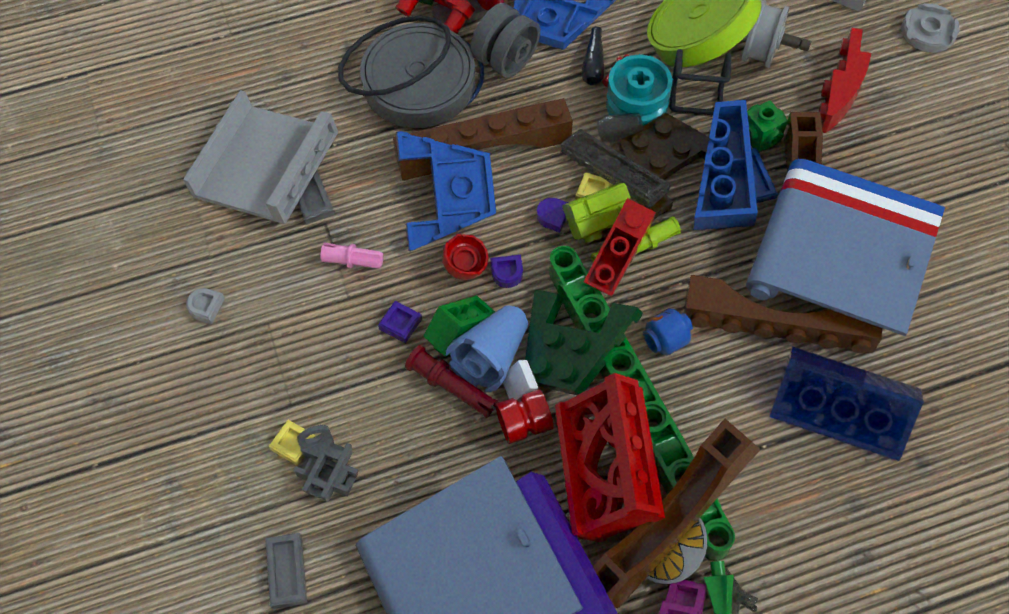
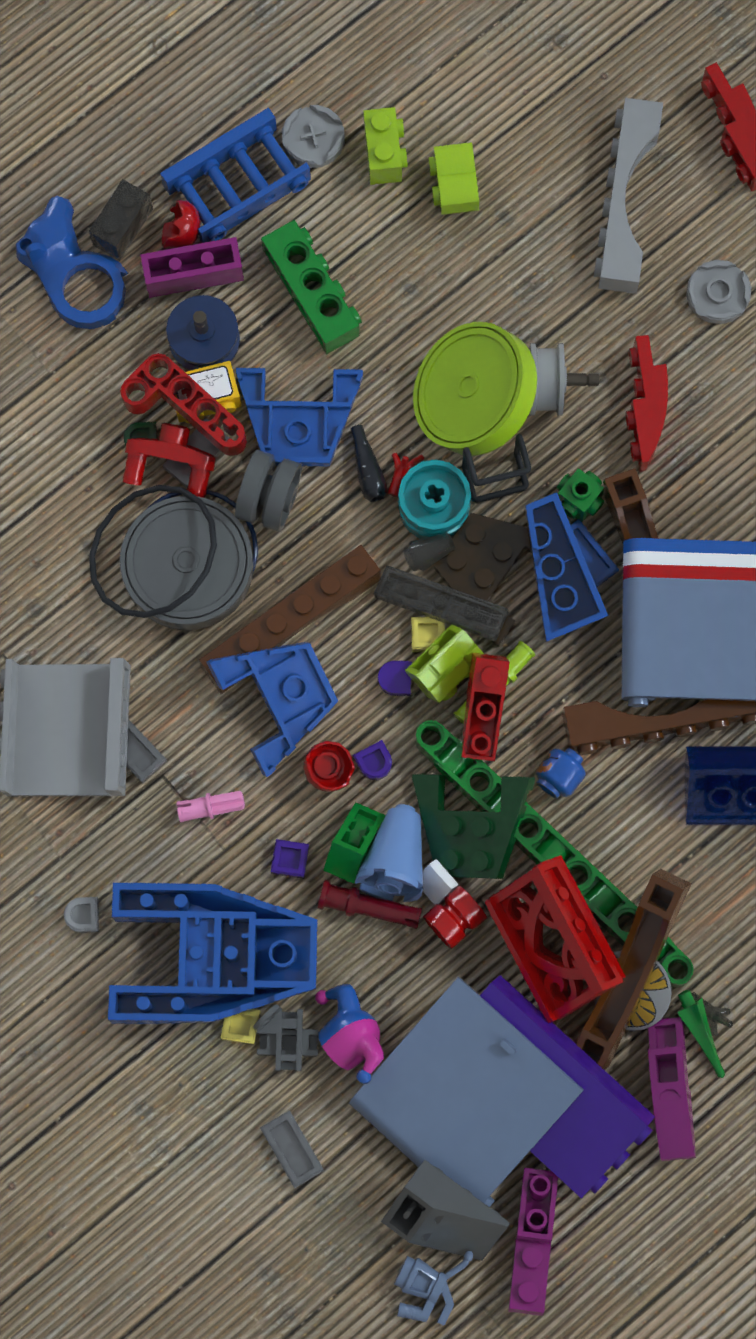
camera: 20 degrees left, 15 degrees up
none -> blue wedge [108,883,318,1024]
none -> dark pink piece [315,984,384,1084]

